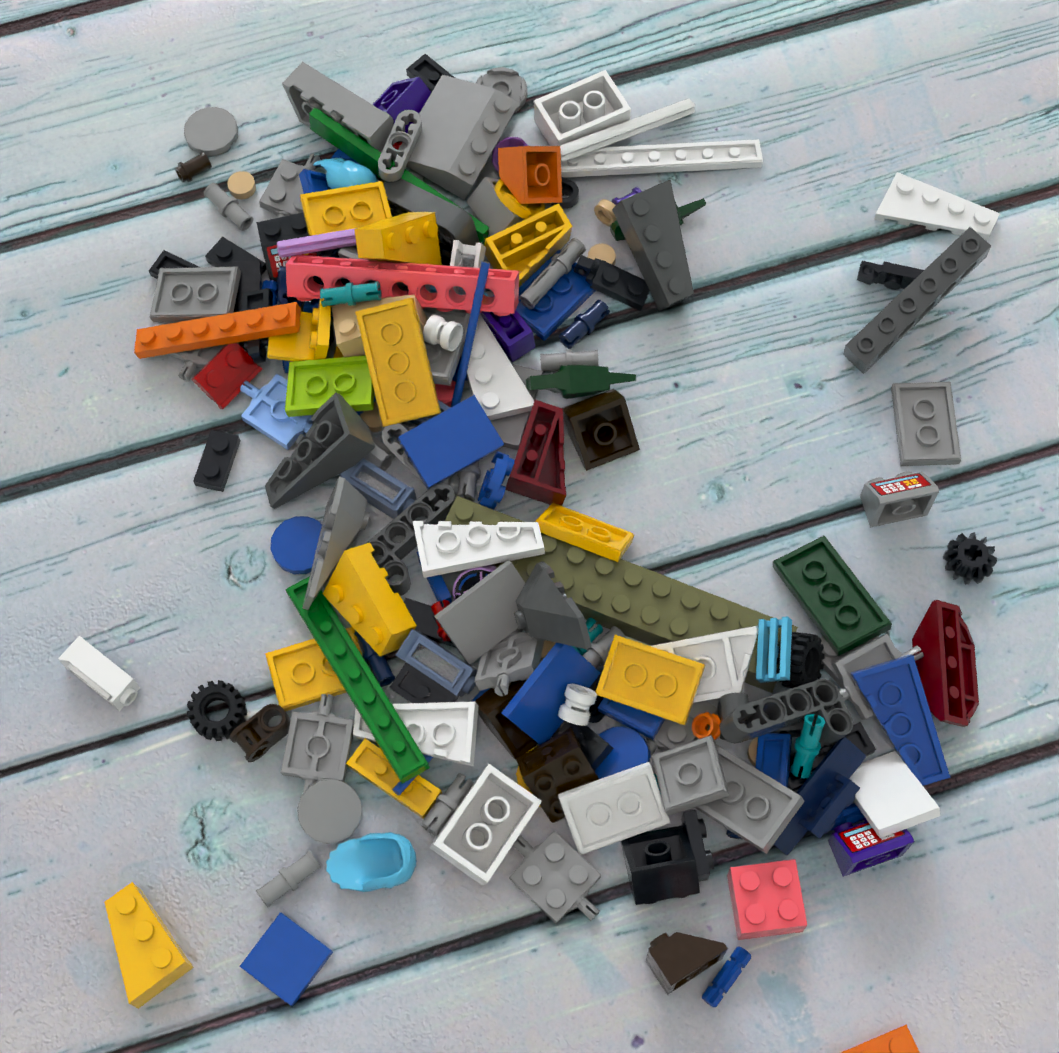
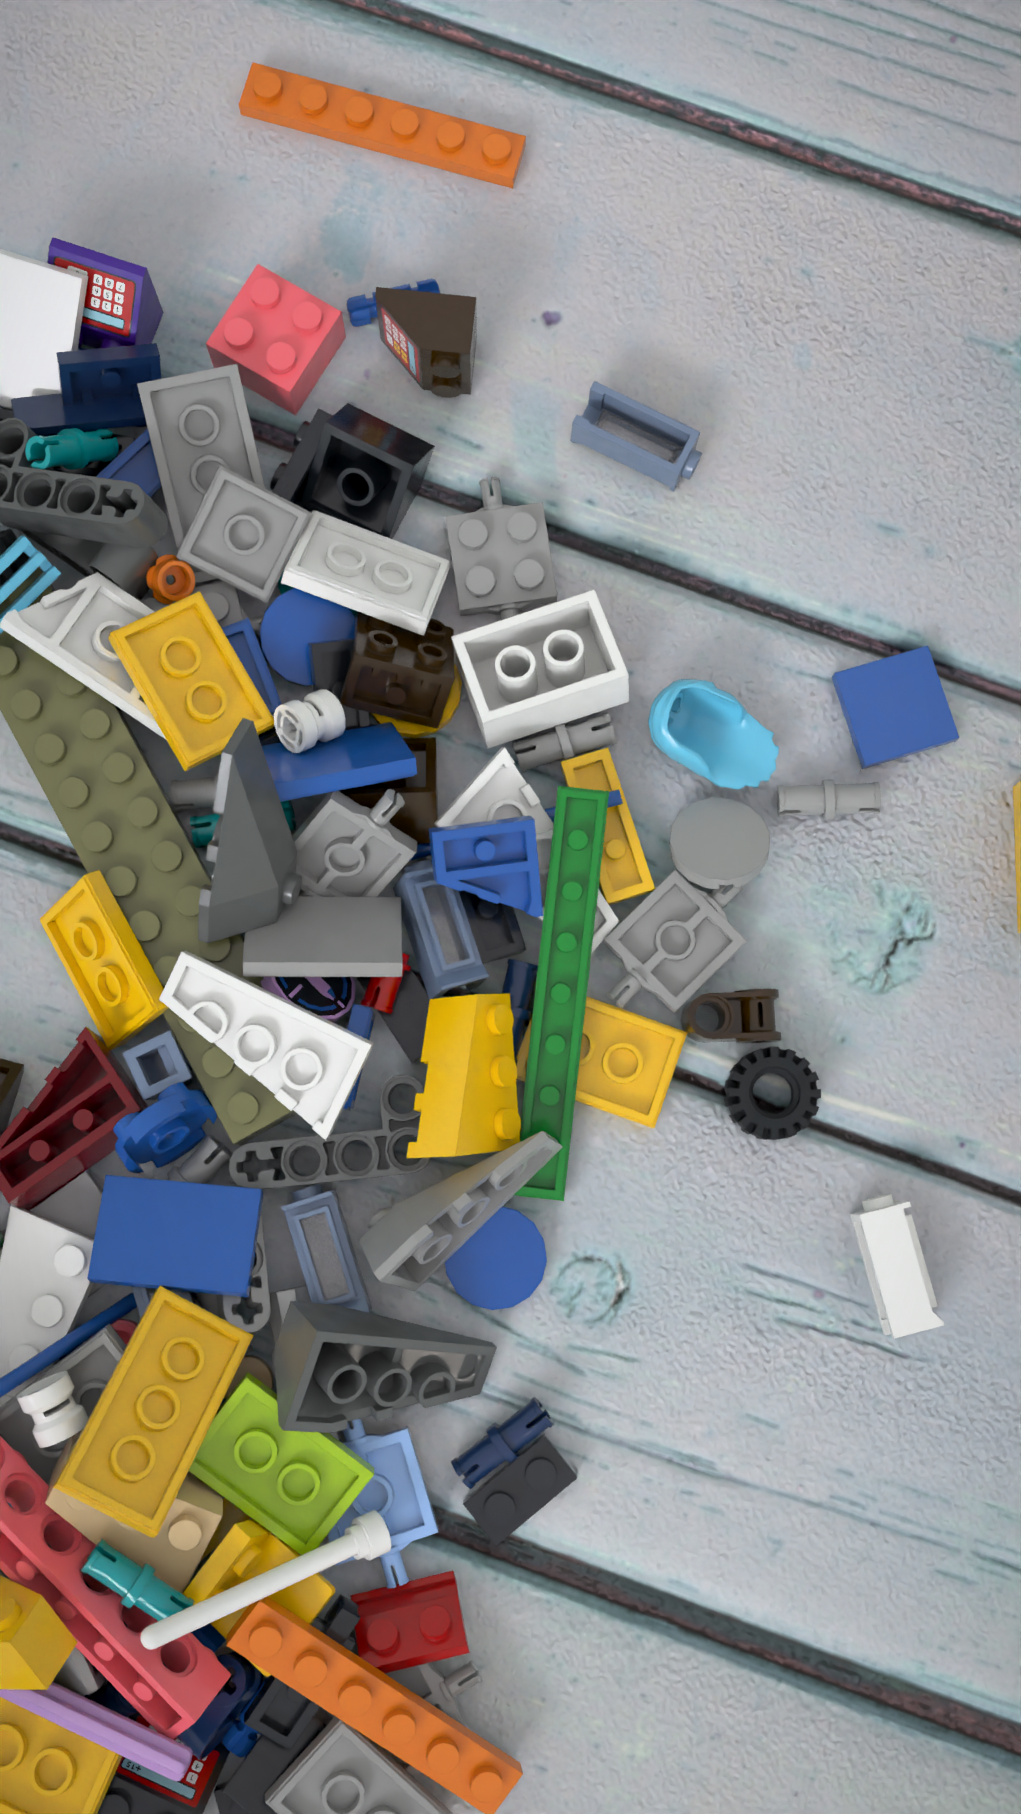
camera: 150 degrees left, 15 degrees up
none -> sand blue brick [122,1030,193,1100]
none -> white piece [140,1510,391,1650]
none -> blue wing [429,816,543,917]
none -> dark blue pin [451,1397,555,1489]
none -> sand blue window [570,381,702,492]

